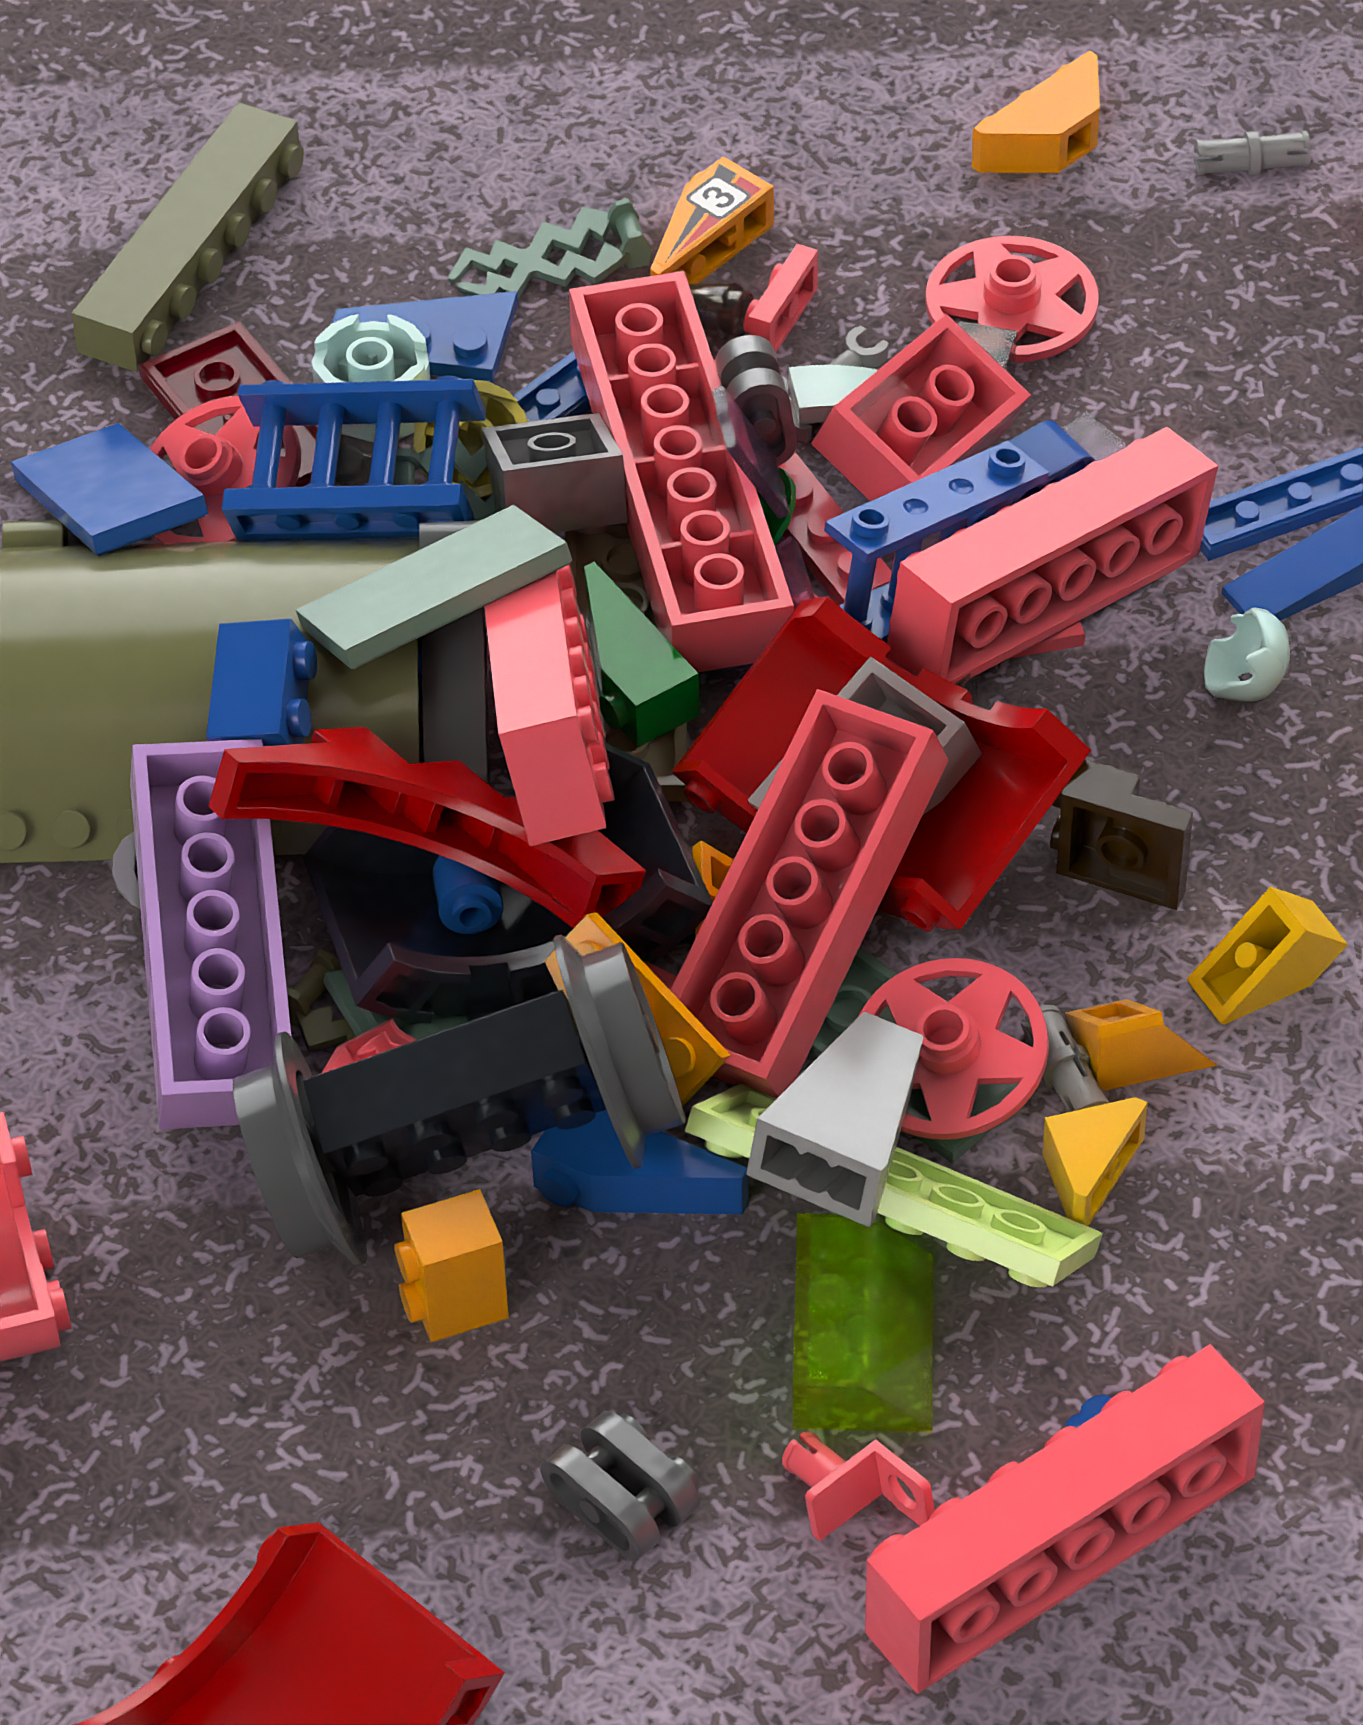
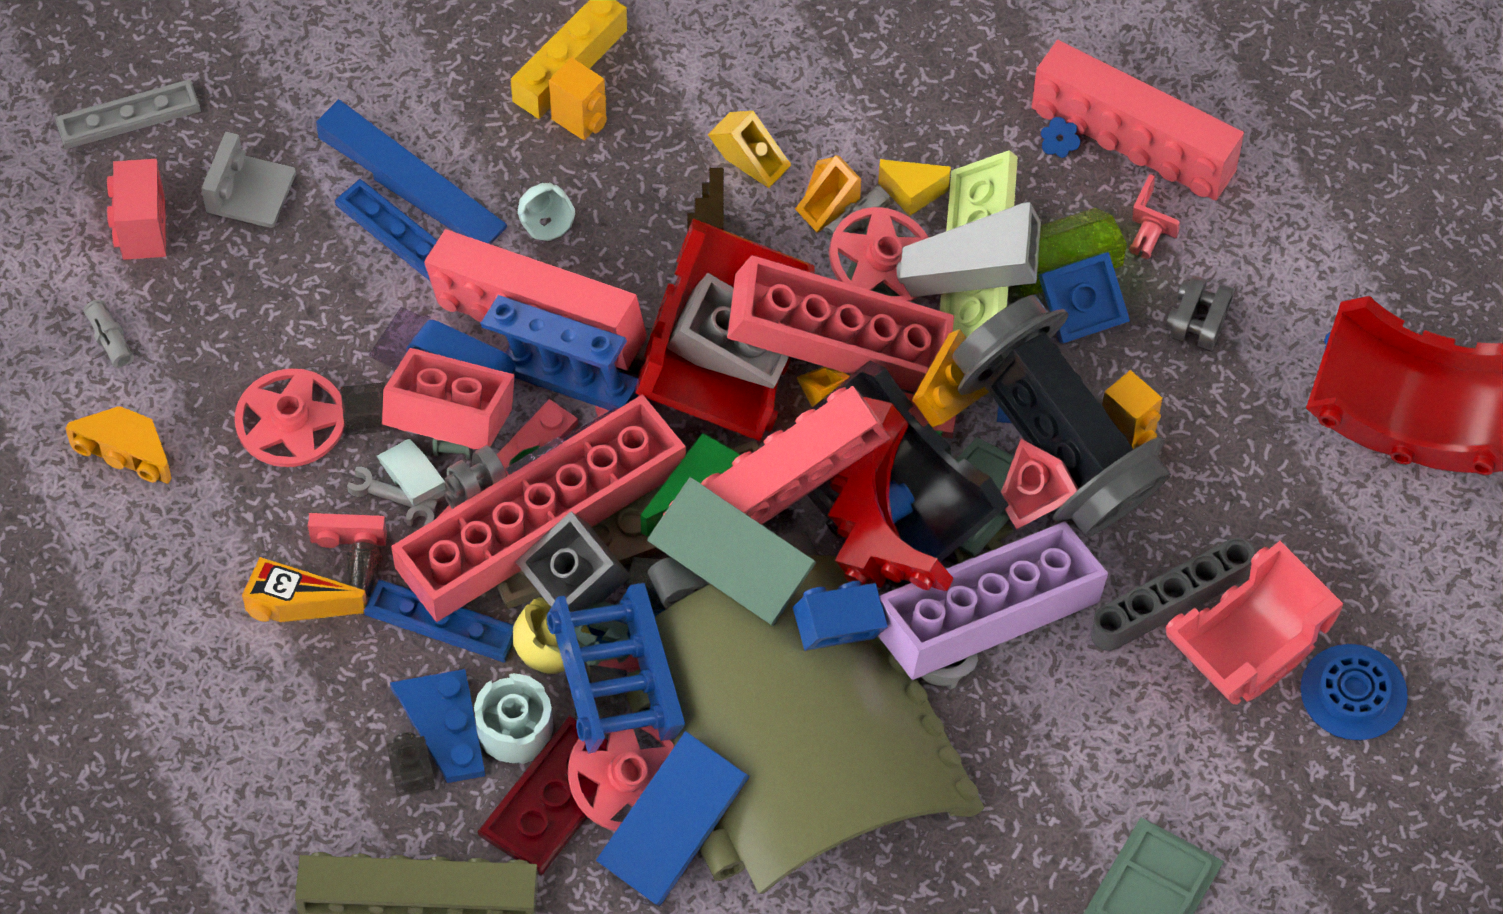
camera: 115 degrees left, 10 degrees up
piece [448,198,652,299] -> none
none -> clear smoke brick [386,732,435,797]
none -> blue plate [1038,252,1130,343]
none -> dark grey beam [1091,538,1255,651]

